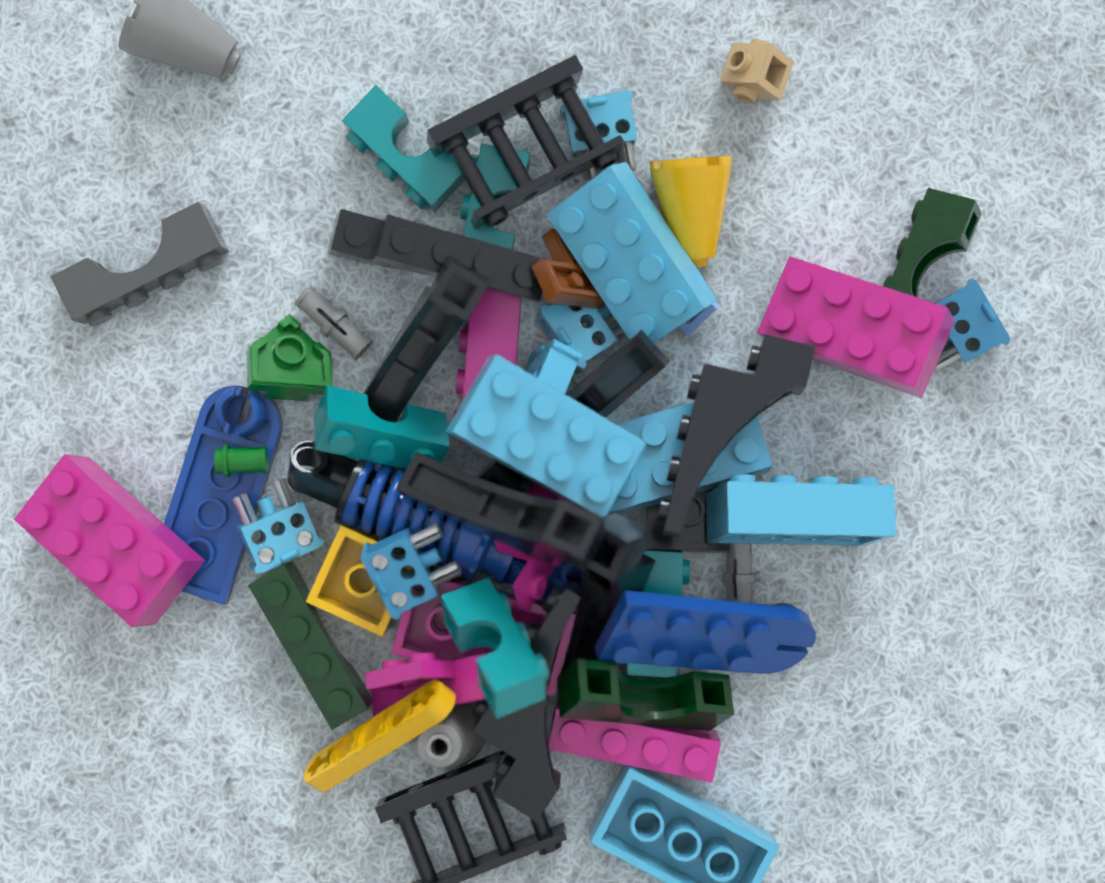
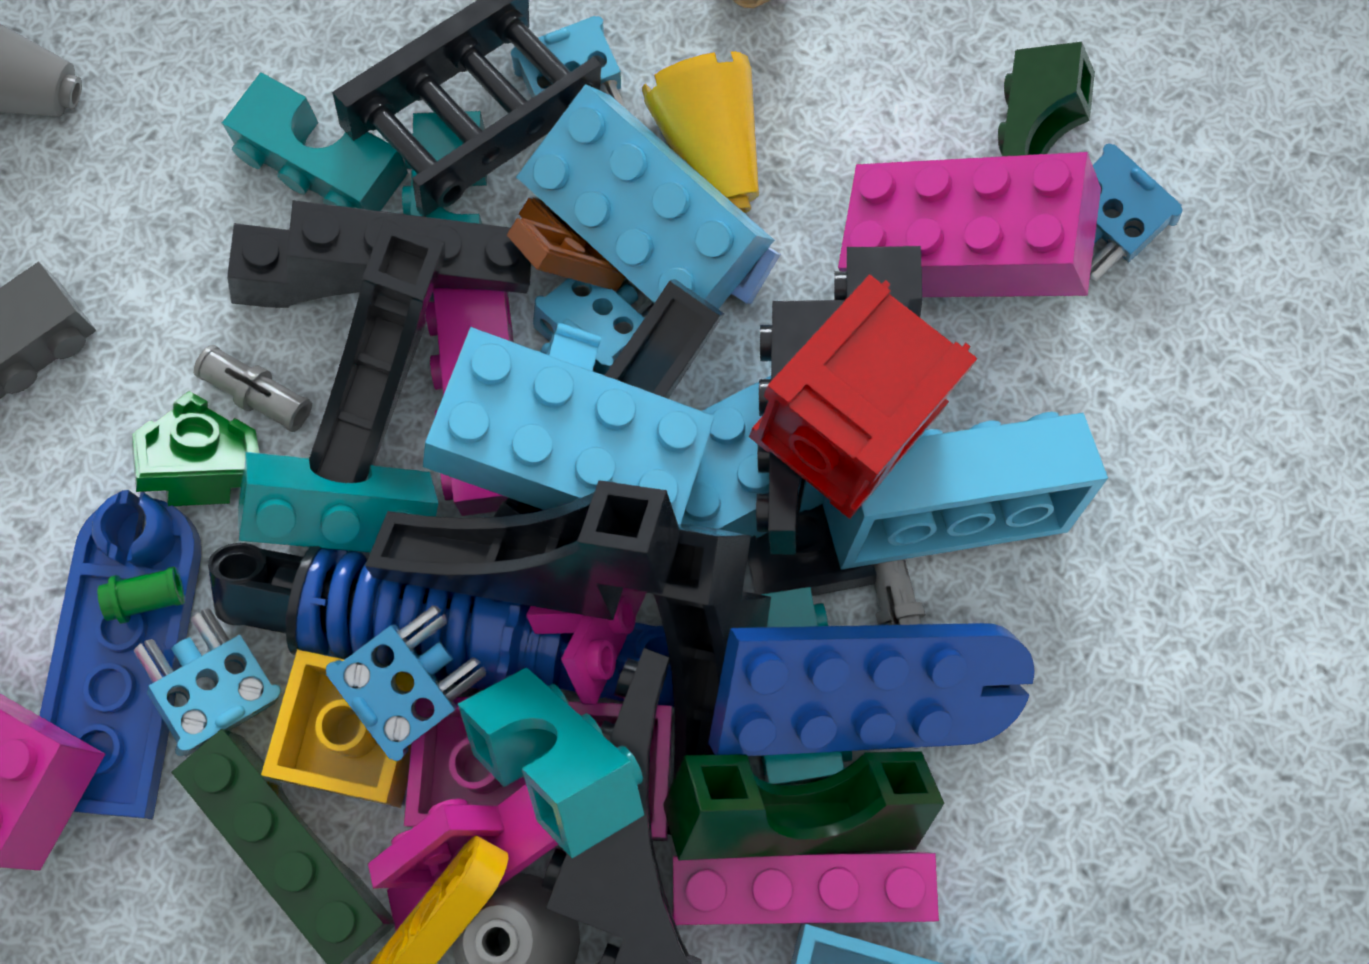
camera: 10 degrees left, 15 degrees down
none -> red container [749,274,978,519]

